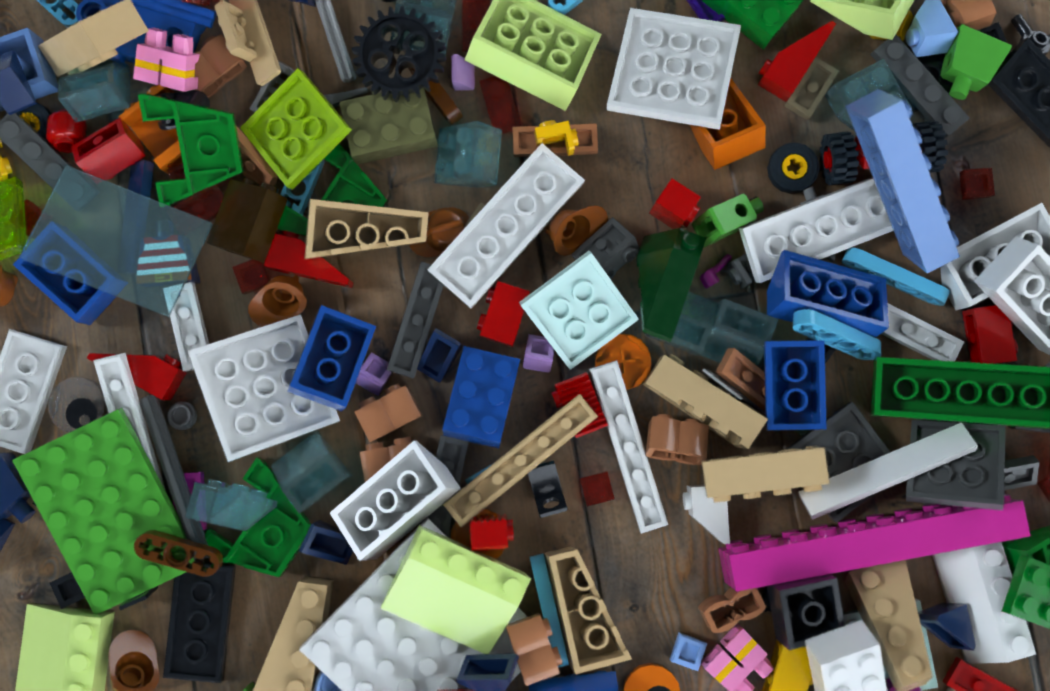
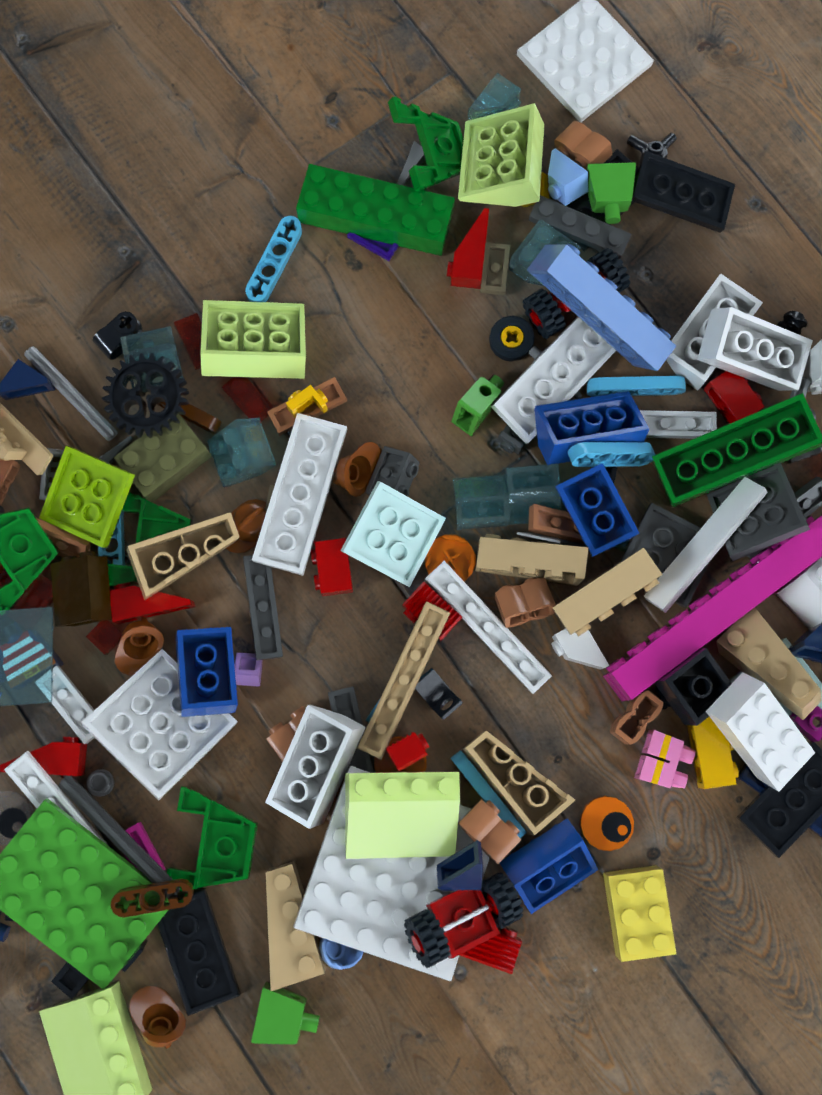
camera: 25 degrees left, 5 degrees down
clear light blue slope [185,479,278,532] -> none
clear light blue slope [271,430,352,513] -> none
dark blue slope [299,520,353,565] -> none
nougat brick [354,383,423,442] -> none
dark blue slope [417,328,463,383] -> none
blue brick [442,346,520,449] -> none
lavender slope [451,54,475,91] -> none
lavender slope [523,334,554,373] -> none
clear red plate [579,471,615,507] -> none
white plate [607,8,741,130] -> none
dark green wedge [636,228,706,343] -> none
red brick [649,178,701,229] -> none
light blue tile [670,632,707,671] -> none
orange slope [690,78,766,170] -> none
magenta hand [700,254,732,289] -> none
clear red plate [959,168,995,200] -> none

